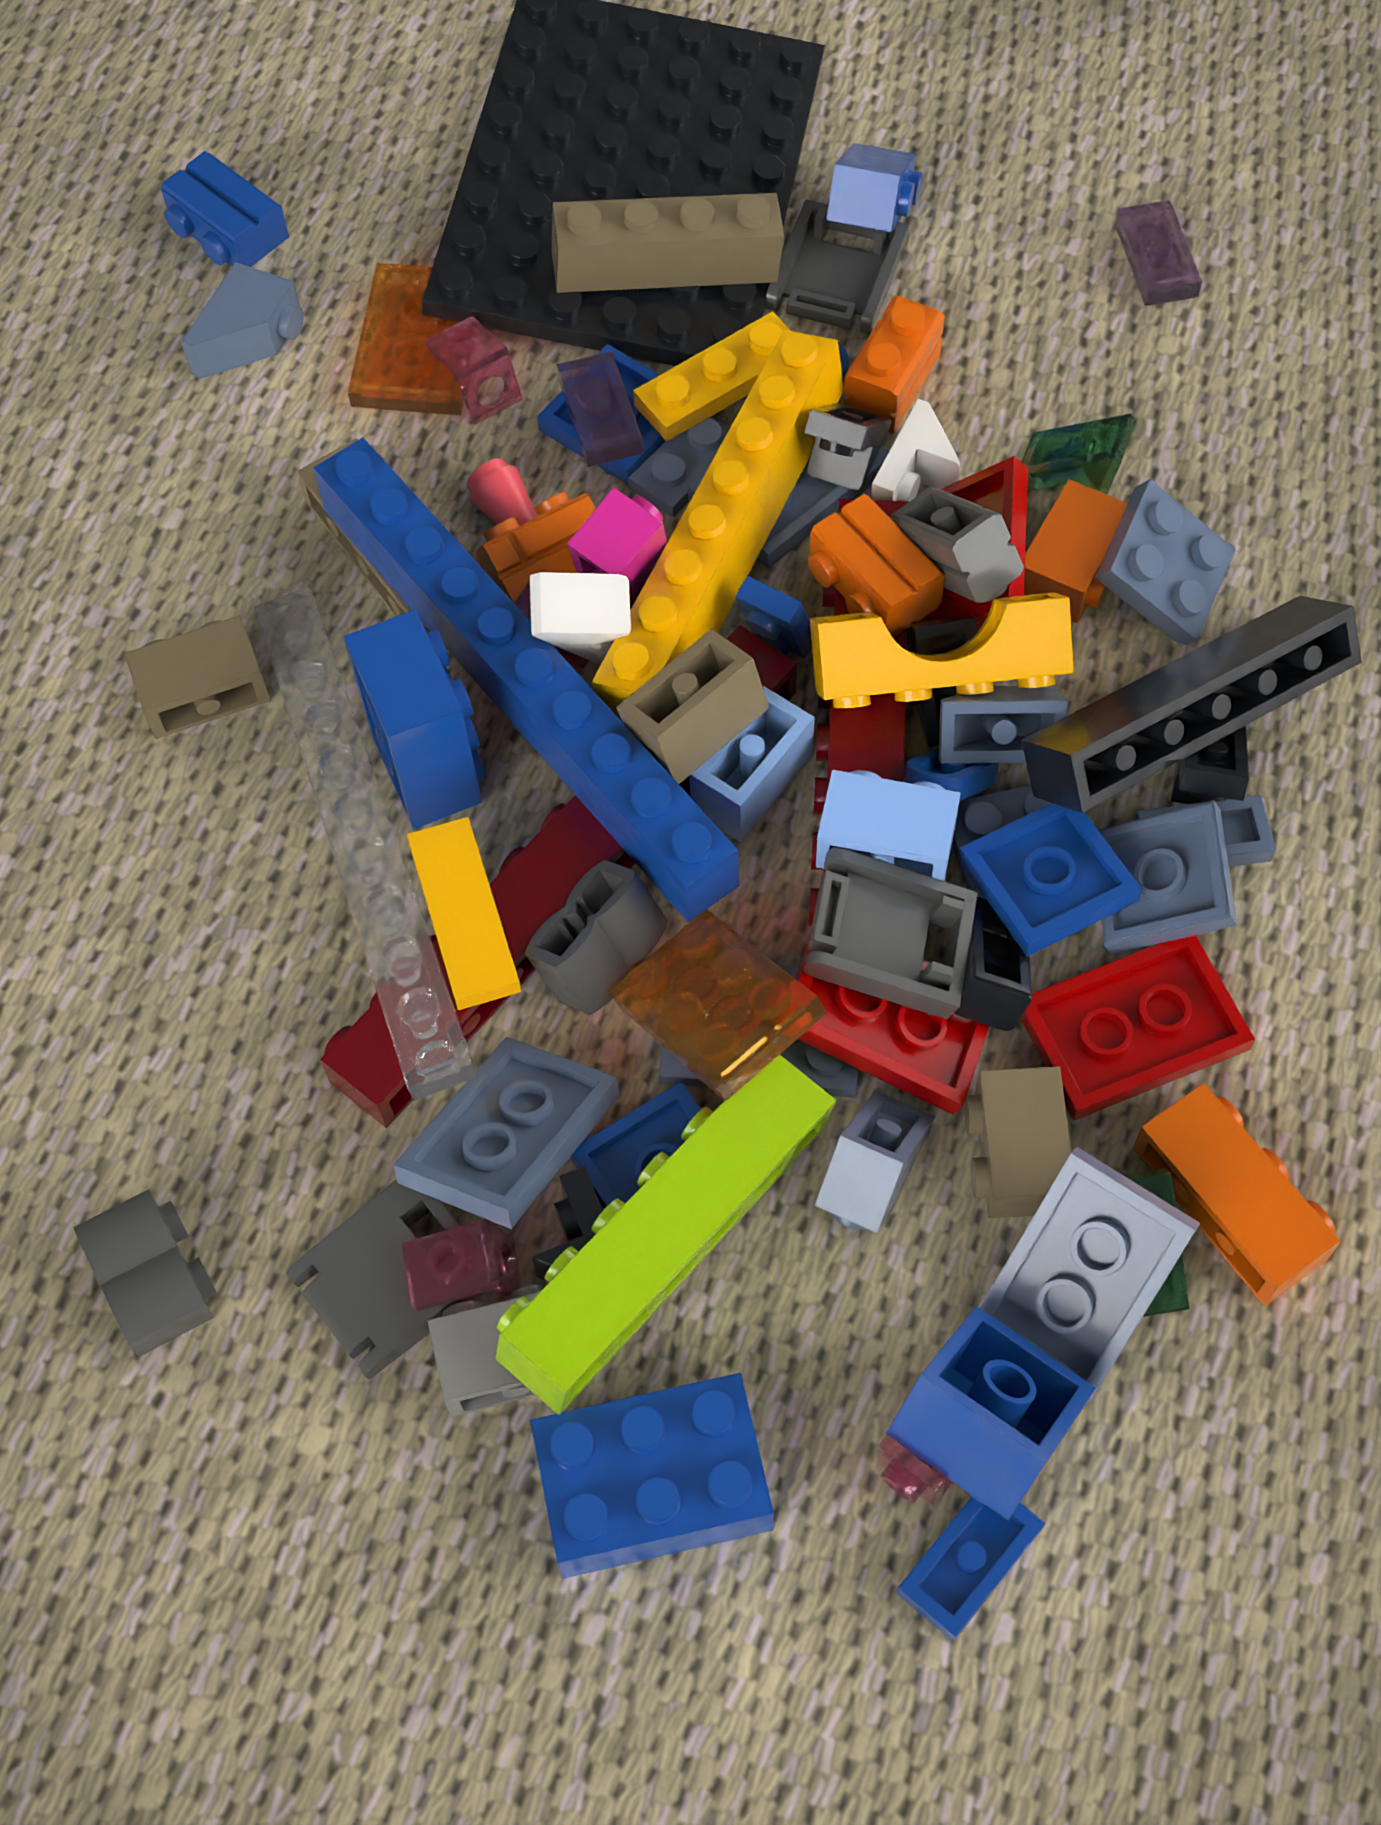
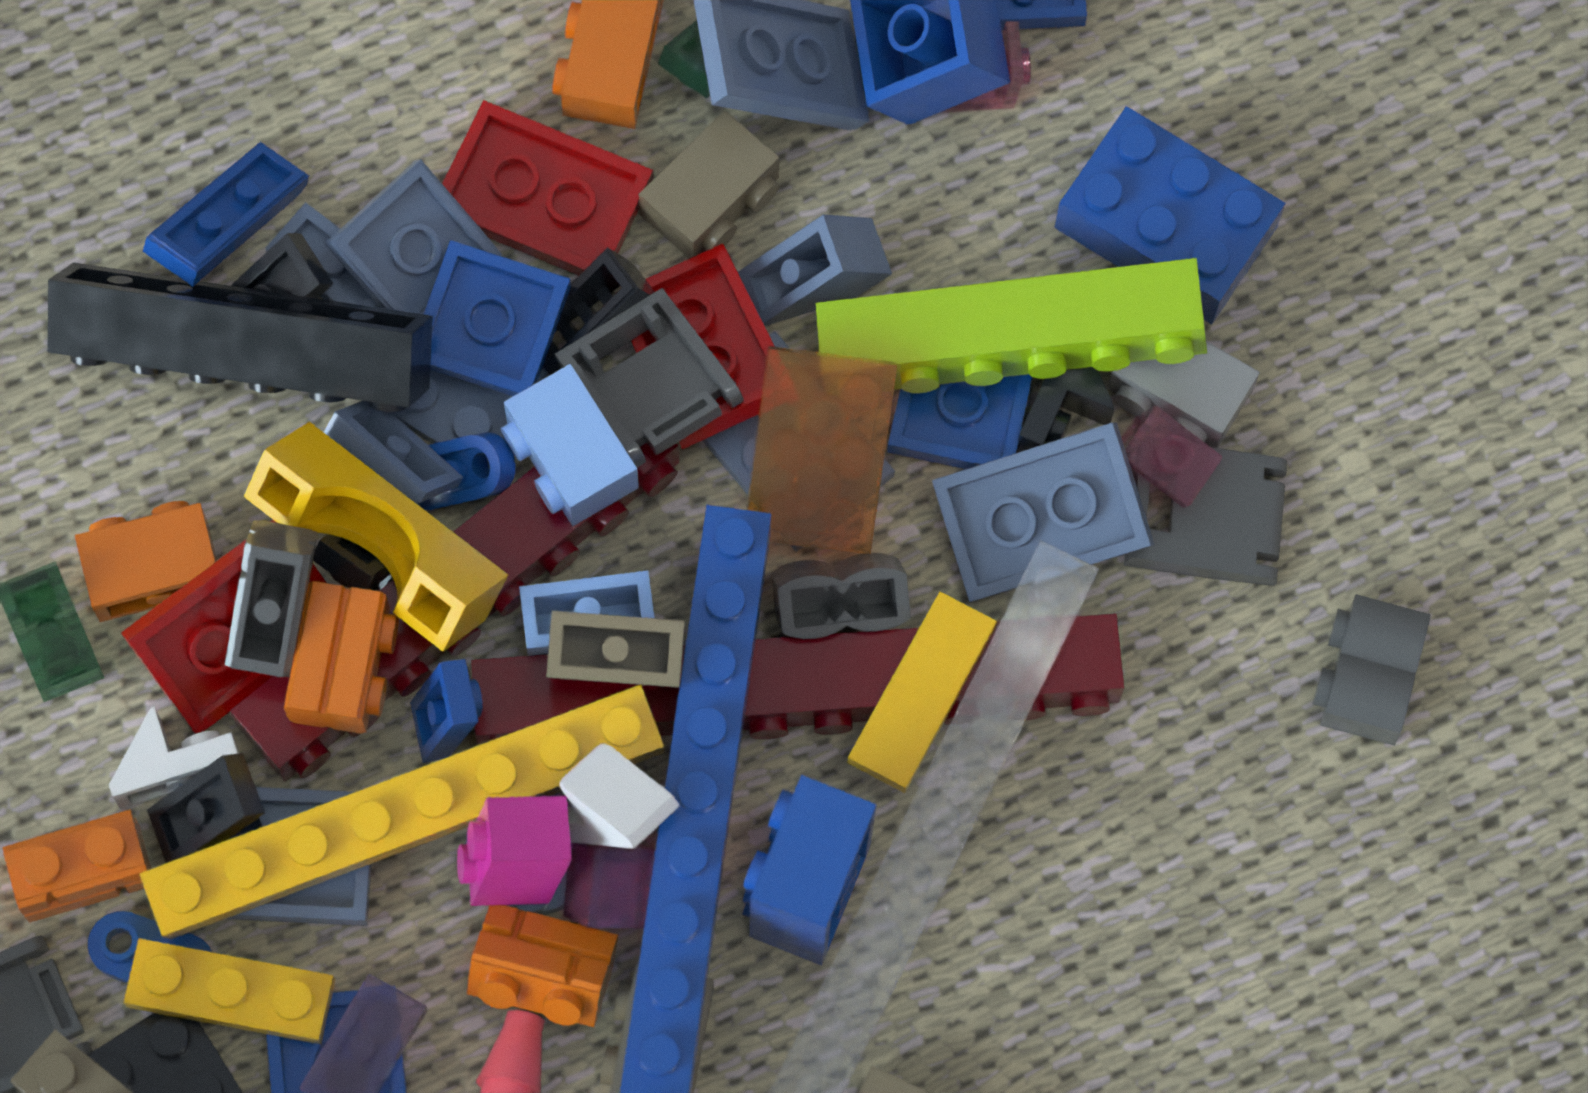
camera: 140 degrees left, 10 degrees up
sand blue plate [628,415,731,517] -> none
sand blue plate [1095,479,1235,645] -> none
none -> blue tile [143,142,309,287]

